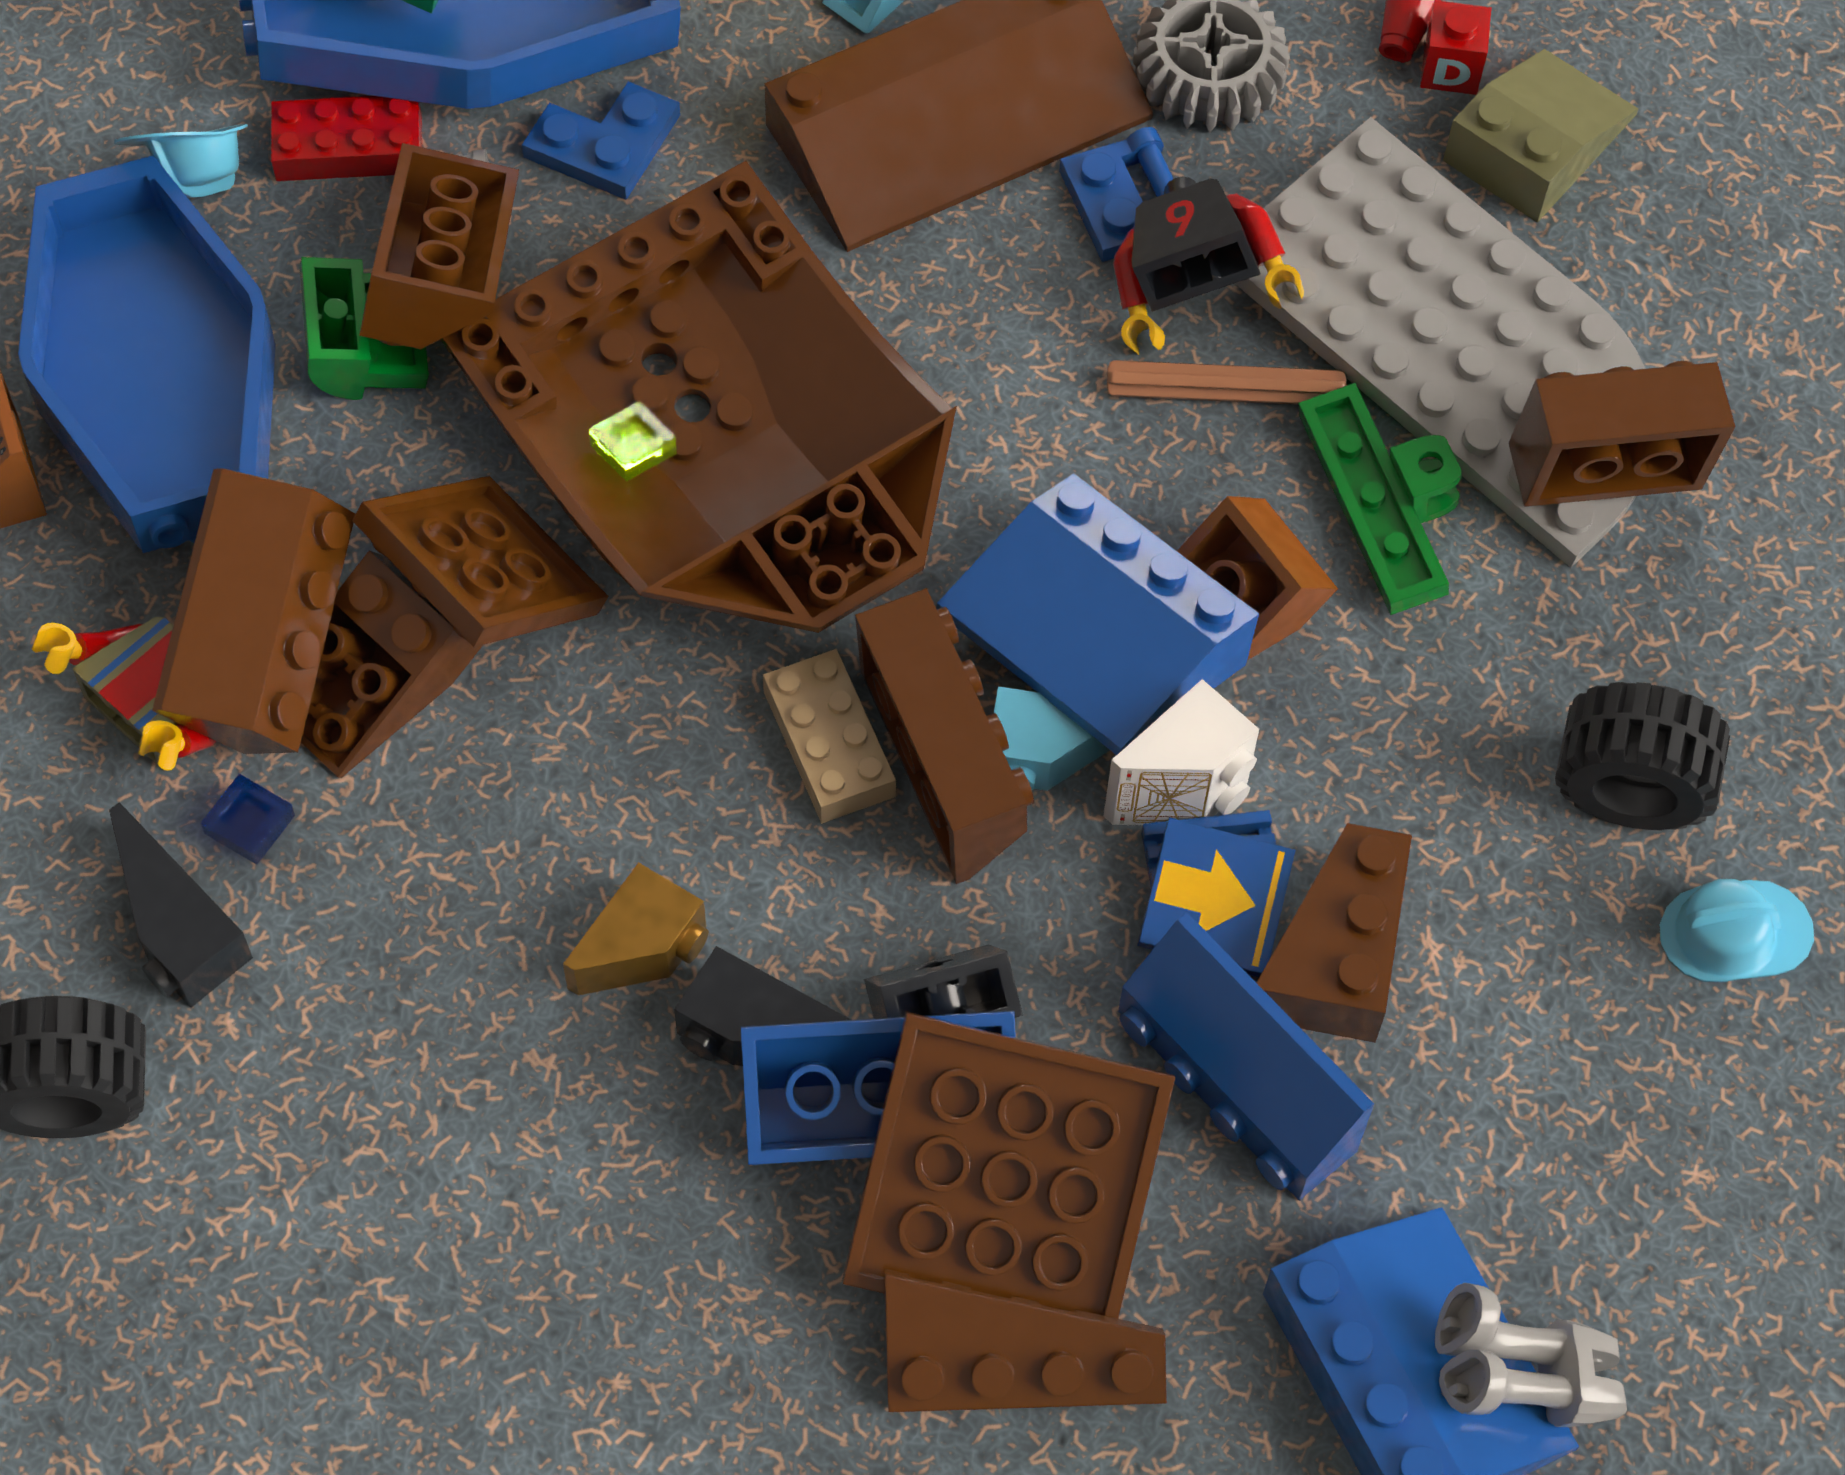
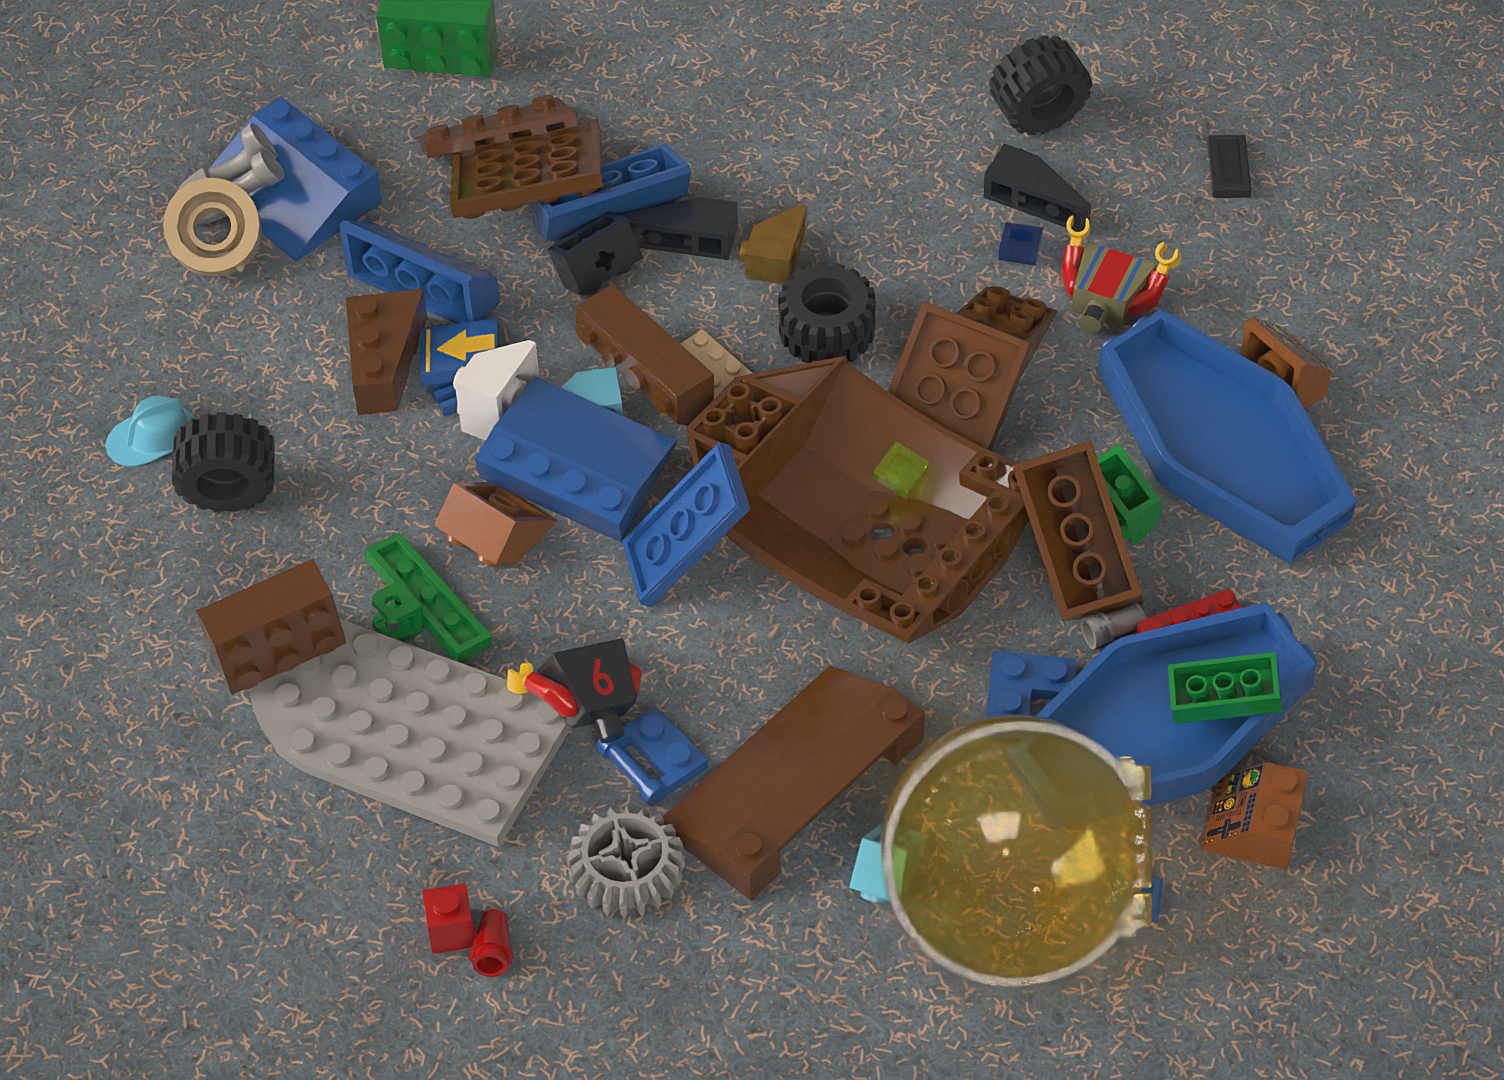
camera: 165 degrees right, 10 degrees down
medium azure piece [114,124,248,198] -> none
reddish brown slope [152,468,355,754] -> none
nougat axle [1107,360,1346,405] -> none
olive slope [1443,49,1639,223] -> none
none -> tan piece [163,178,262,277]
none -> blue tile [622,442,750,607]
none -> black tyre [778,263,876,363]

